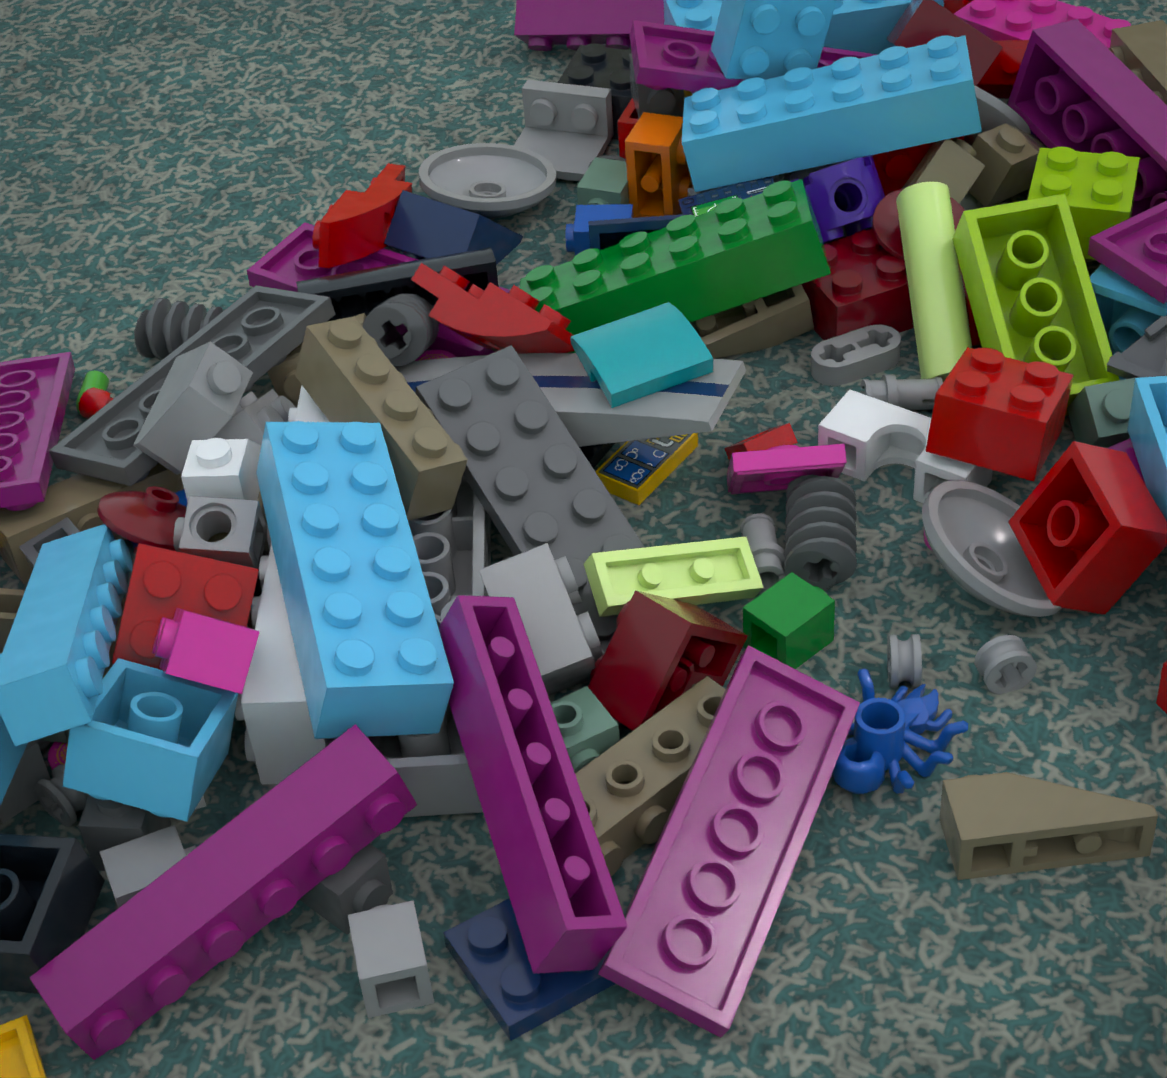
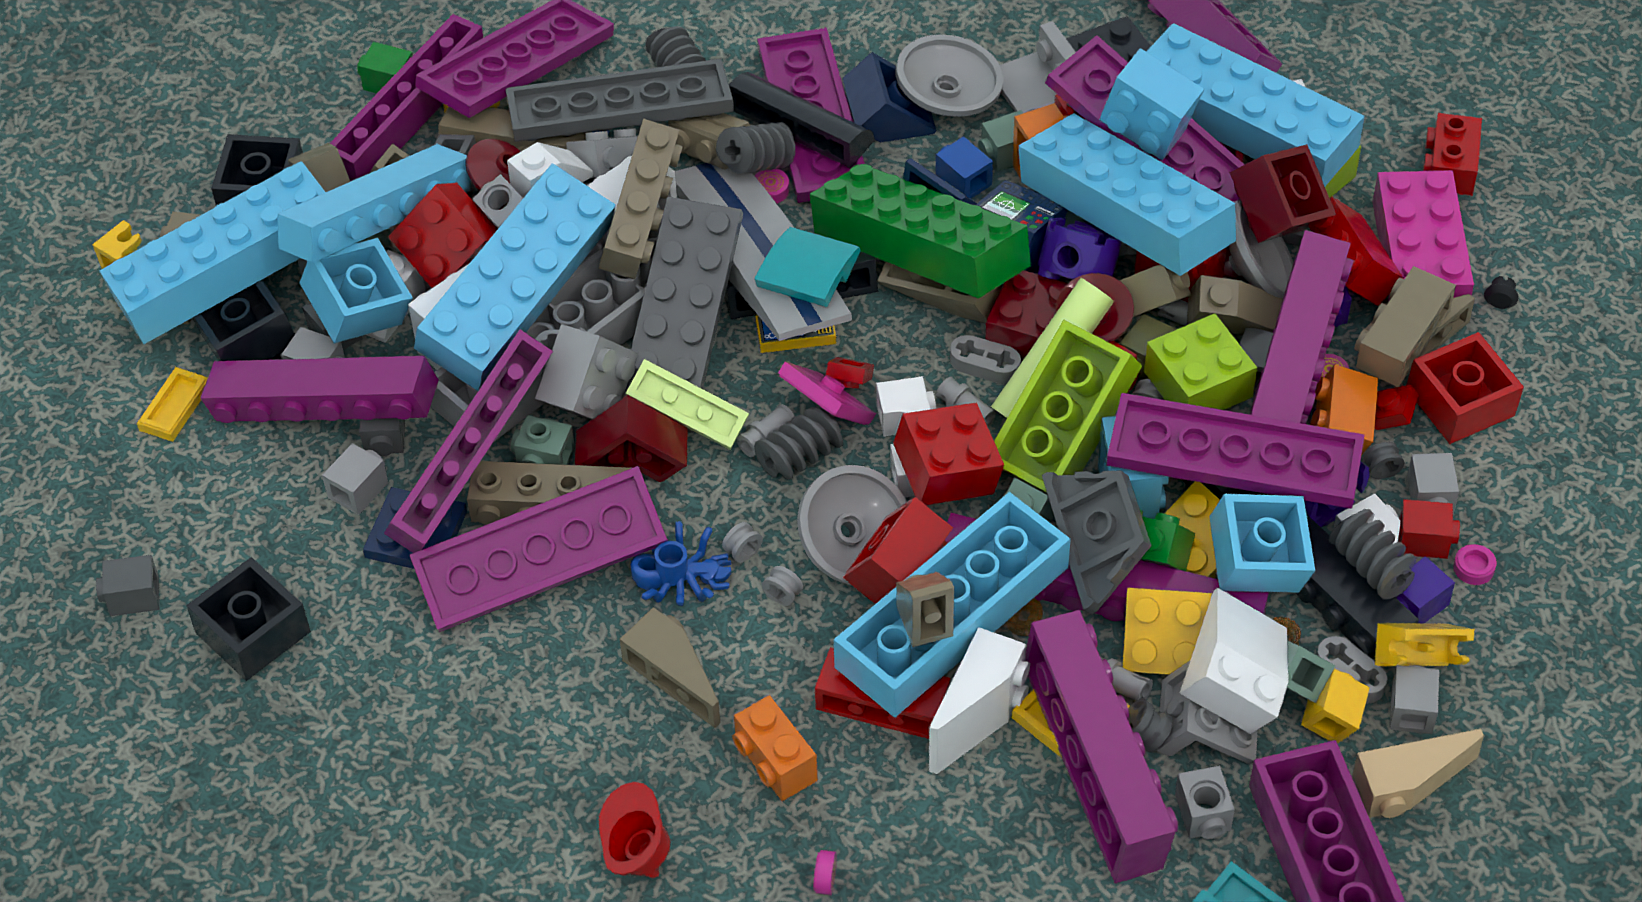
camera: 45 degrees right, 10 degrees up
arm [76,371,114,419] -> none
light grey slope [133,341,253,475] -> none
dark pink brick [152,608,259,694] -> none
red slope [312,163,412,268] -> none
red slope [411,263,575,354] -> none
green brick [743,572,835,669] -> none

